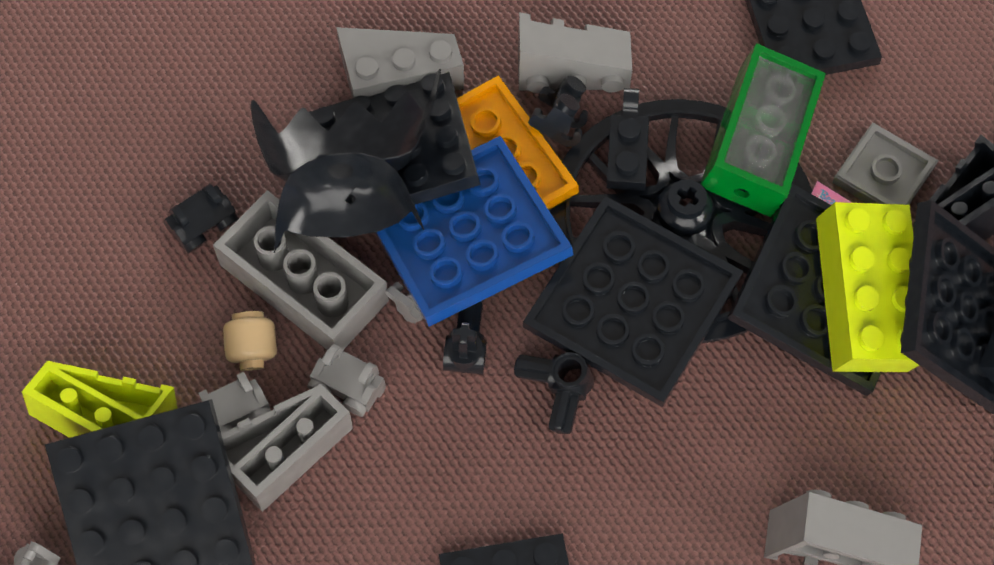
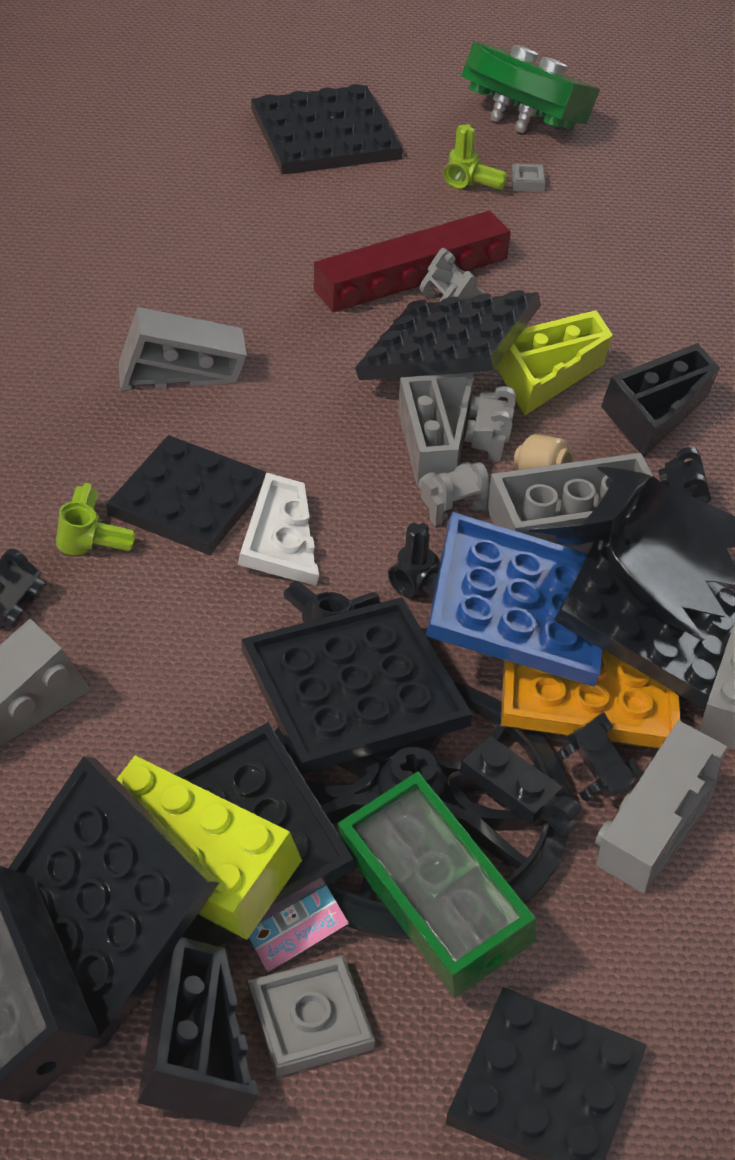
camera: 125 degrees right, 20 degrees down
none -> white wing [238,472,319,586]
none -> black wedge [601,343,720,457]

